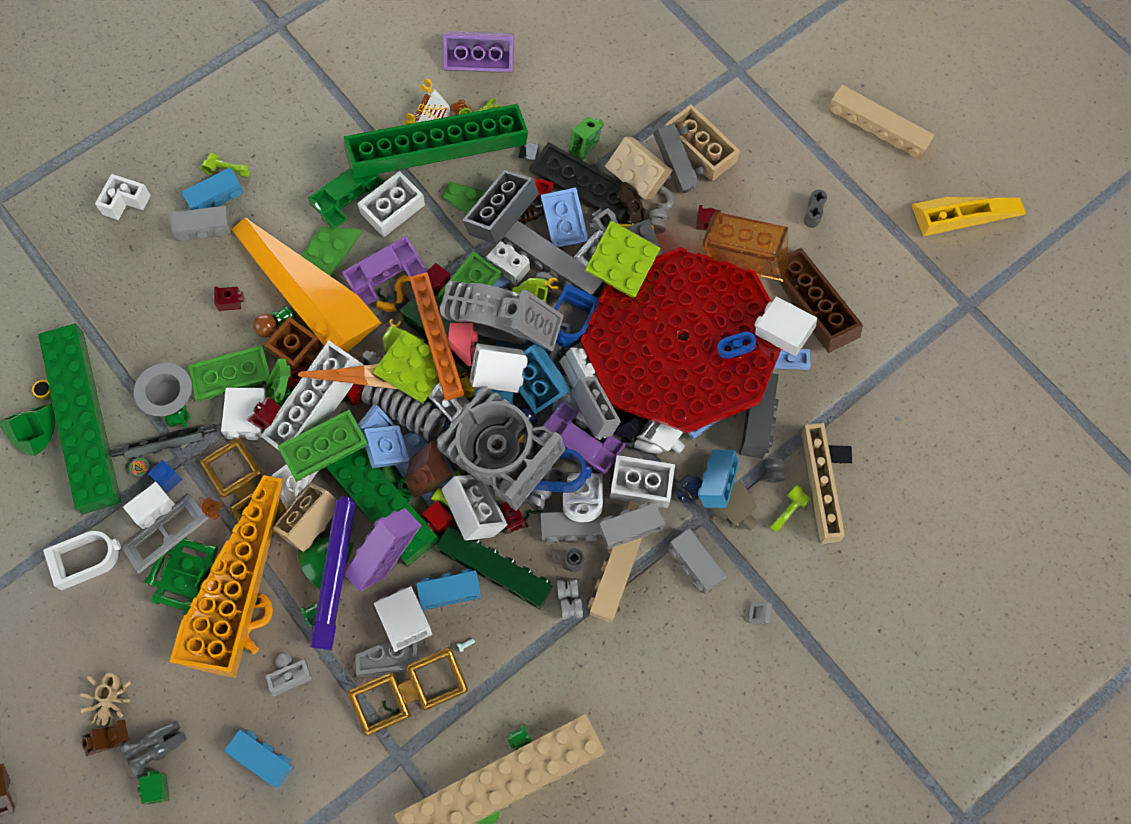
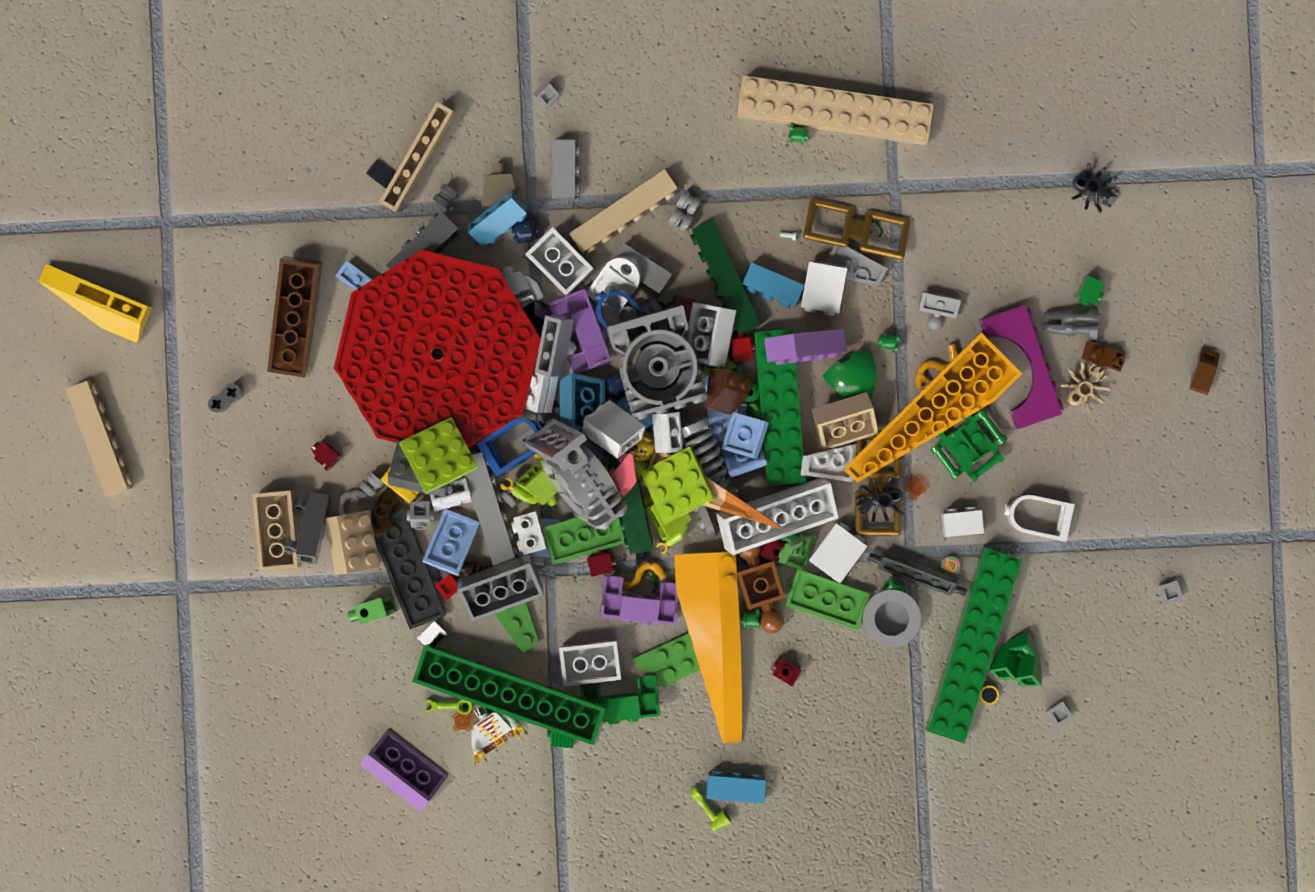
camera: 145 degrees left, 20 degrees up
white brick [95,174,151,220] -> none
light grey door [121,494,208,574] -> none
blue brick [148,460,182,493] -> none
light grey brick [171,206,232,241] -> none
dark azure brick [224,729,294,789] -> none
dark red brick [247,398,280,430] -> none
bright green plate [277,410,368,482] -> none
dark purple brick [309,497,356,650] -> none
orange tile [409,272,464,401] -> none
dark grey wheel [564,548,584,572] -> none
light grey brick [599,502,665,550] -> none
clear orange windscreen [703,211,788,282] -> none
blue plate [718,332,756,359] -> none
white brick [754,296,817,356] -> none
lime brick [770,484,811,533] -> none
none -> black animal [855,476,904,524]
none -> magenta arch [979,305,1063,429]

